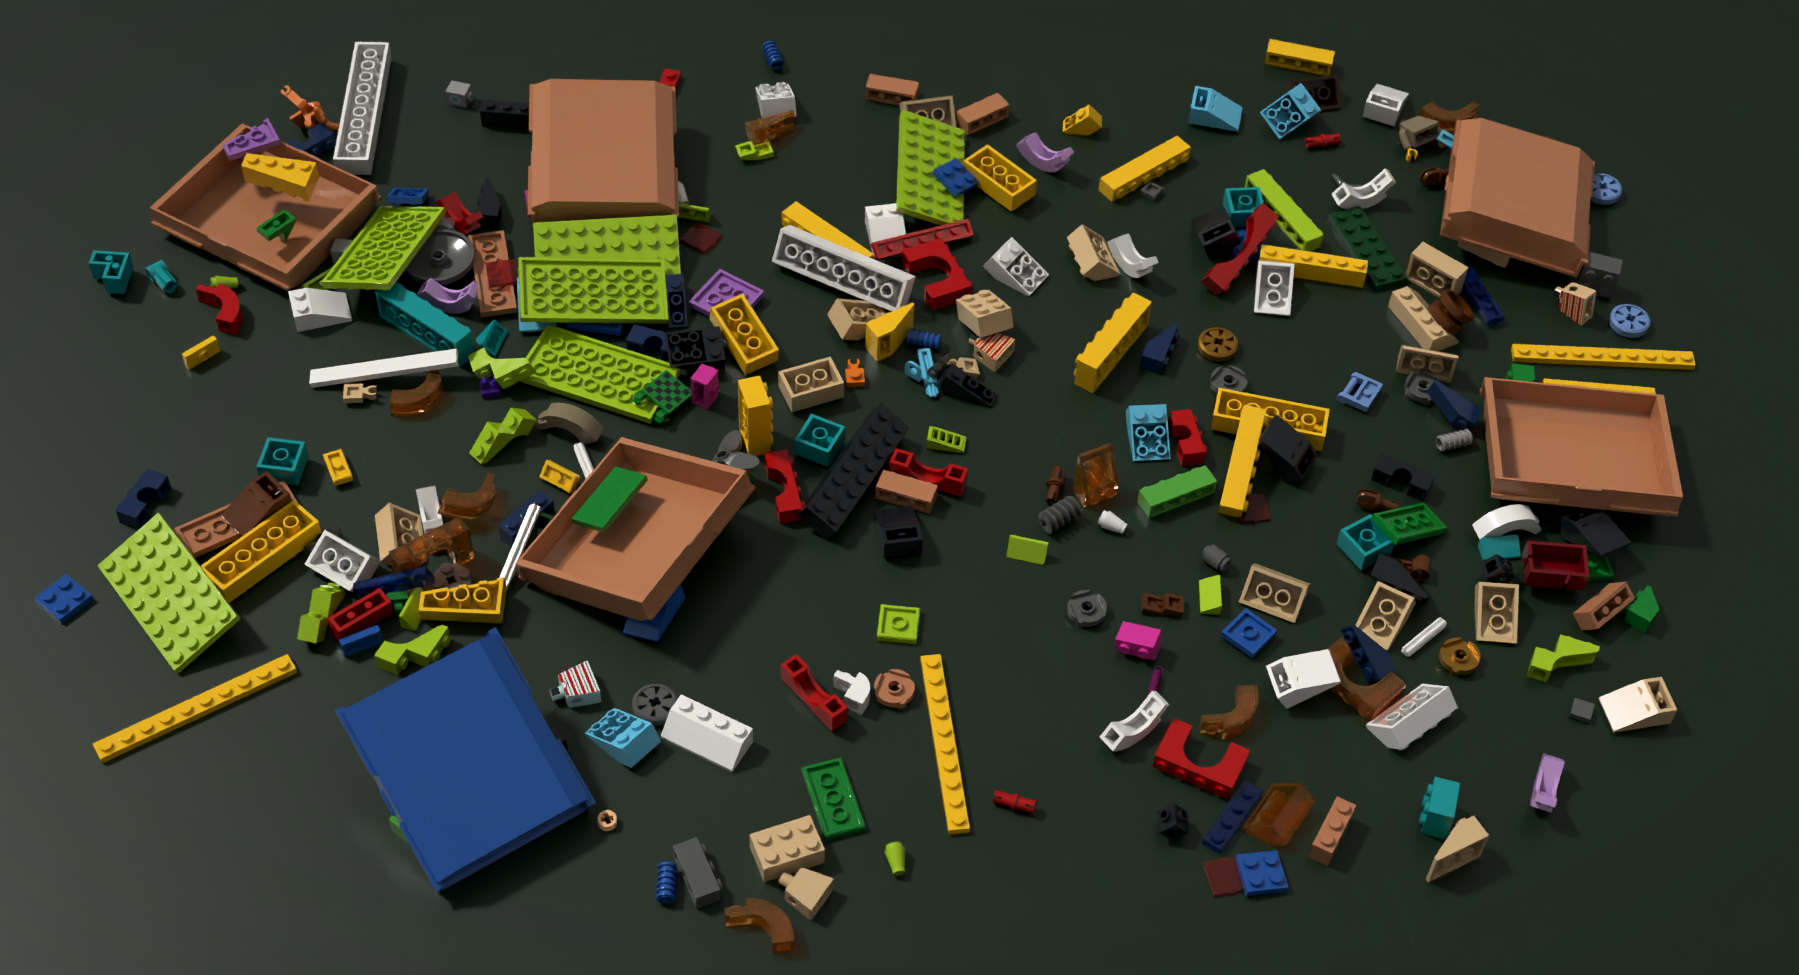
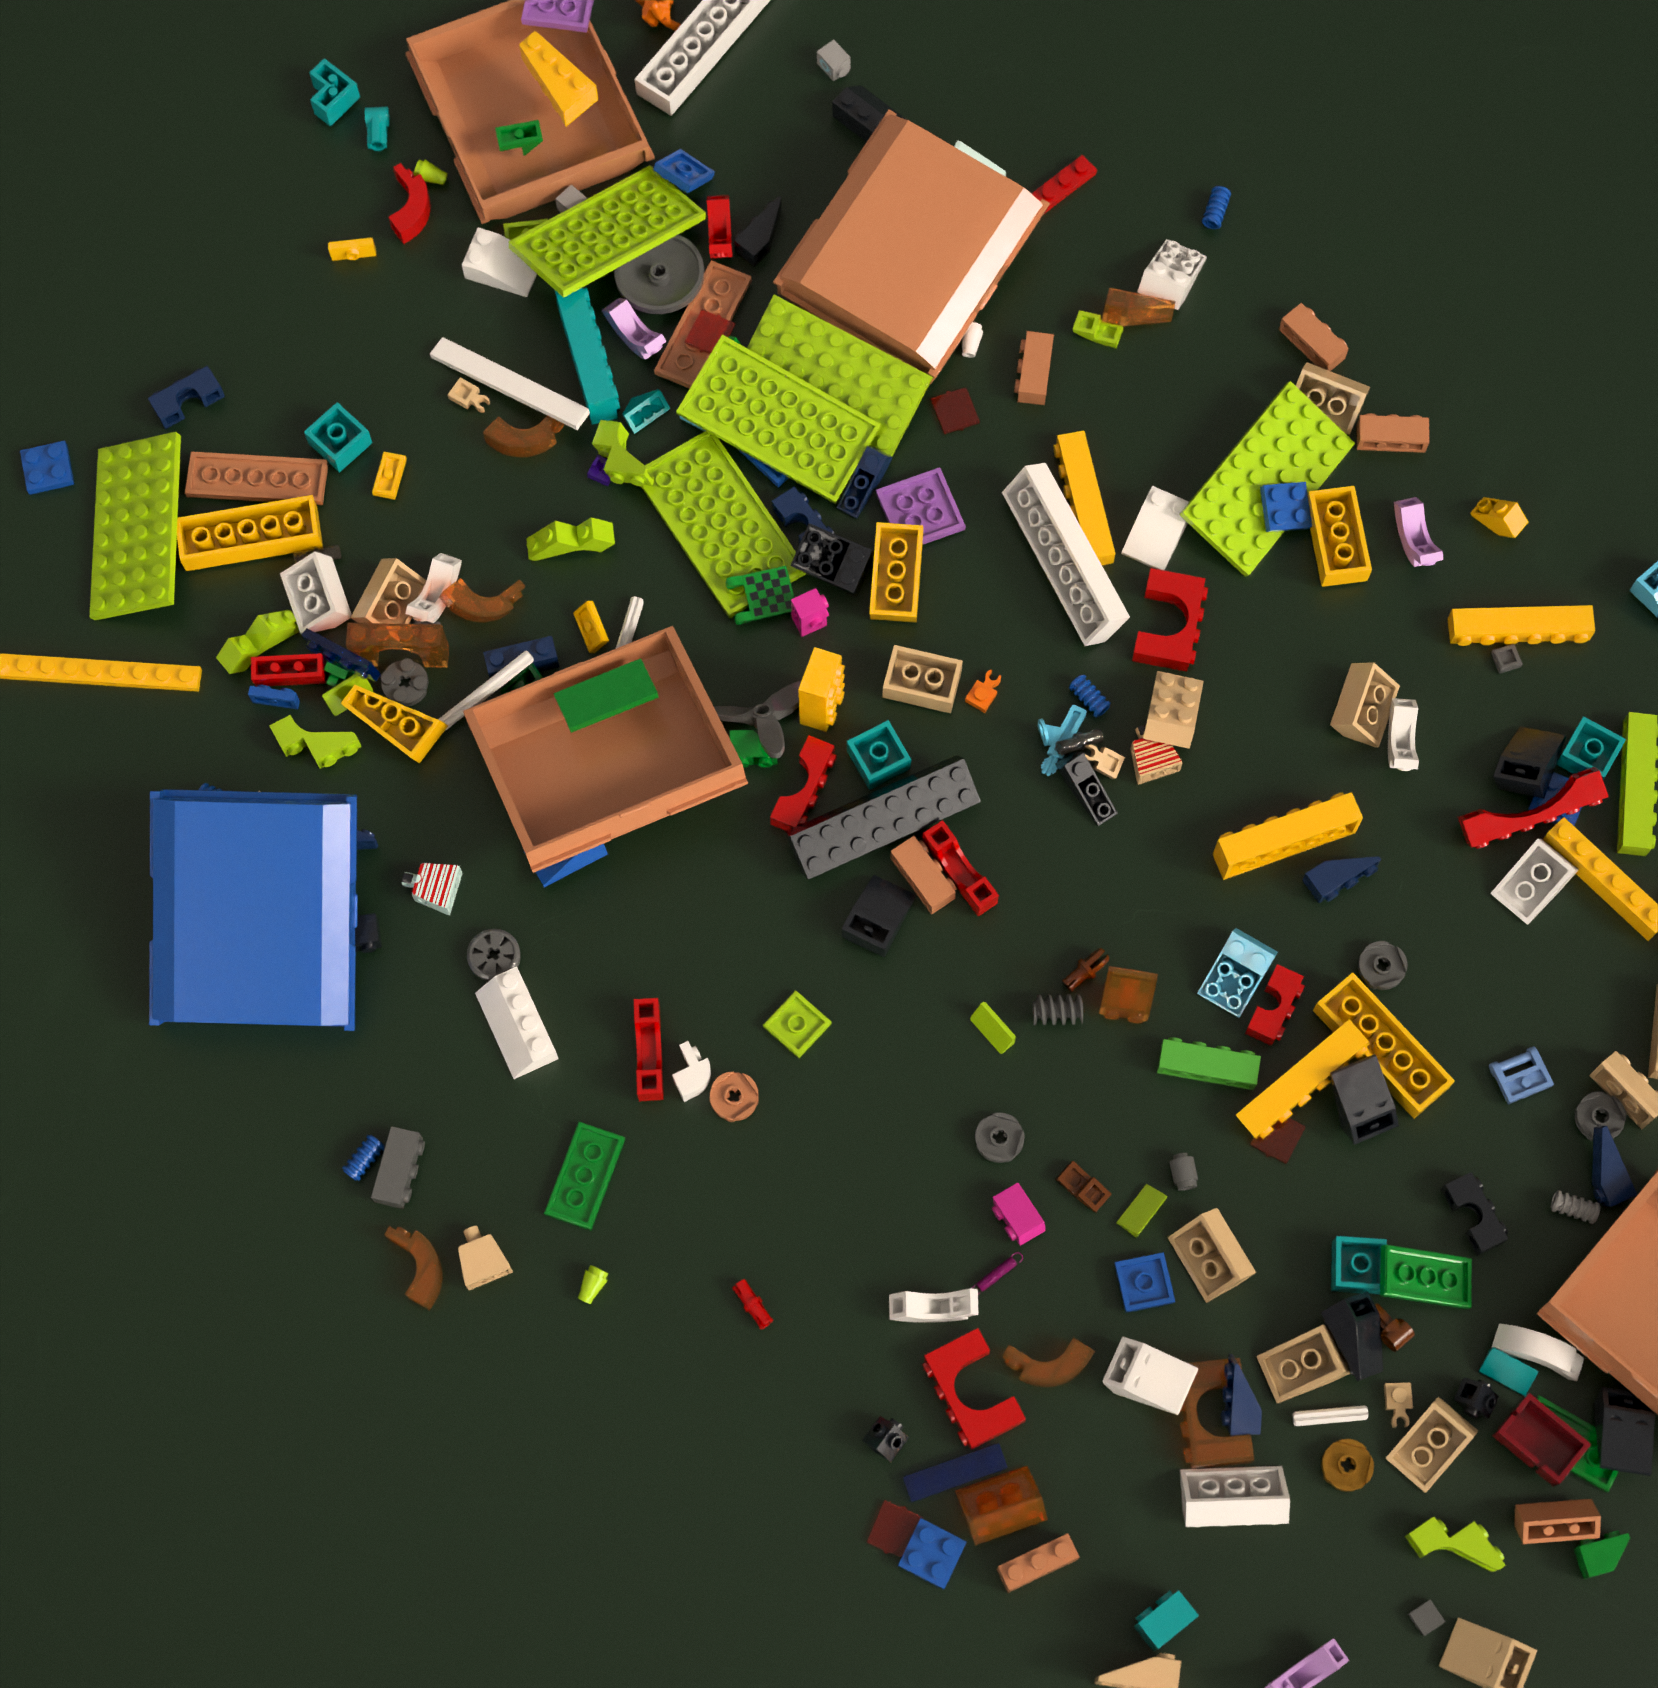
camera: 40 degrees right, 20 degrees up
reddish brown slope [221,471,292,537] -> none
dark blue arch [286,123,336,157] -> none
dark tan arch [535,403,604,444] -> none
medium azure slope [585,708,661,768] -> none
light nougat bush [598,810,617,831] -> none
lime slope [679,203,712,222] -> none
tan brick [749,815,825,882] -> none
tan slope [827,299,886,340] -> none
yellow slope [865,302,914,362] -> none
red plate [871,219,974,261] -> none
yellow plate [920,654,970,835] -> none
lime slope [927,426,966,453] -> none
white slope [983,237,1049,296] -> none
white cone [1097,510,1127,534] -> none
pearl gold wheel [1198,327,1238,362] -> none
reddish brown arm [1356,489,1398,511] -> none
none -> nougat brick [1014,331,1054,405]
none -> tan plate [1384,1383,1413,1428]

